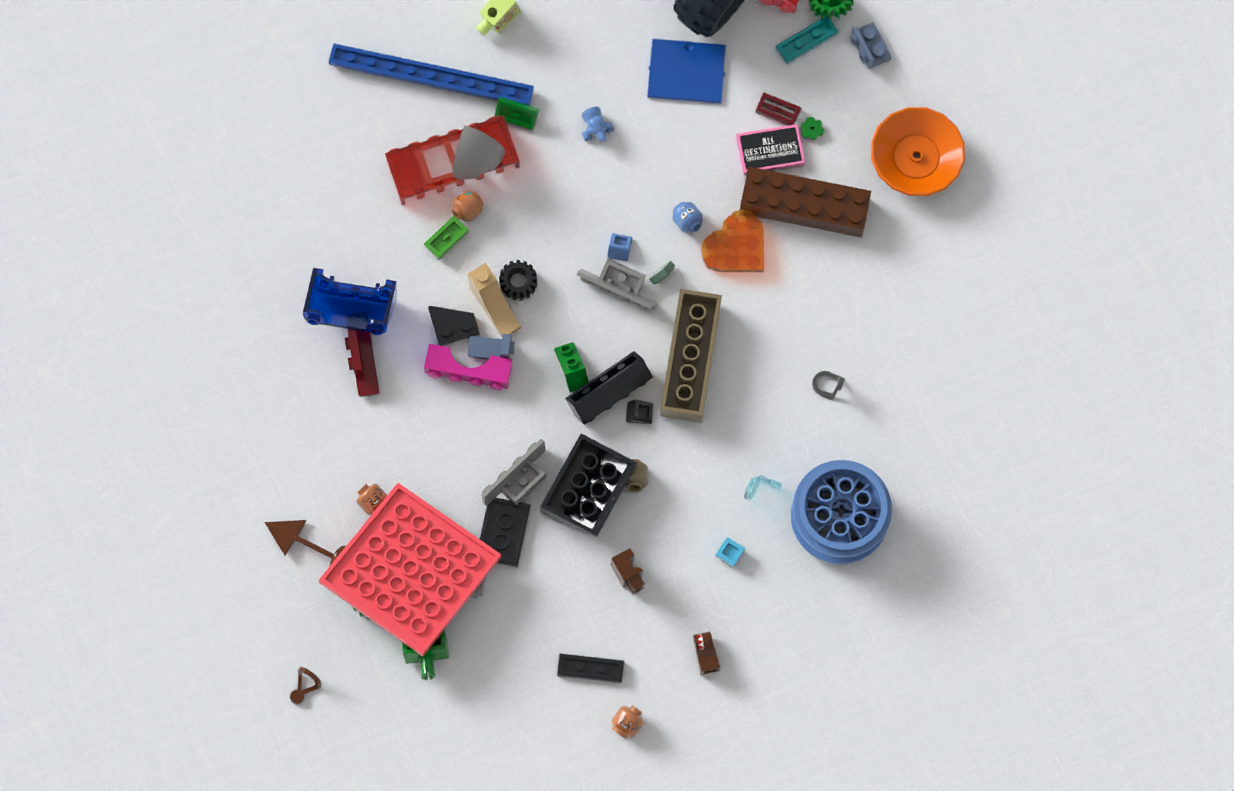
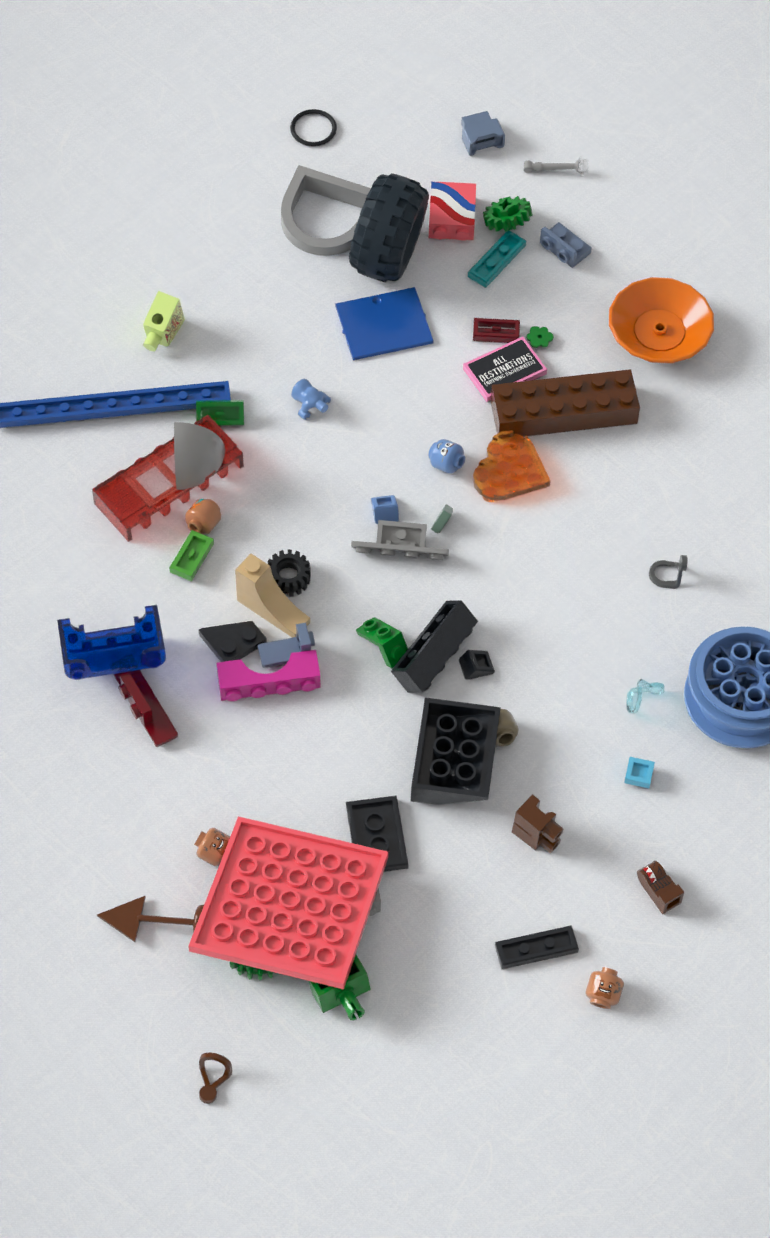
camera: 20 degrees left, 15 degrees down
light grey bracket [481,439,546,506] -> none
dark tan brick [660,289,722,423] -> none

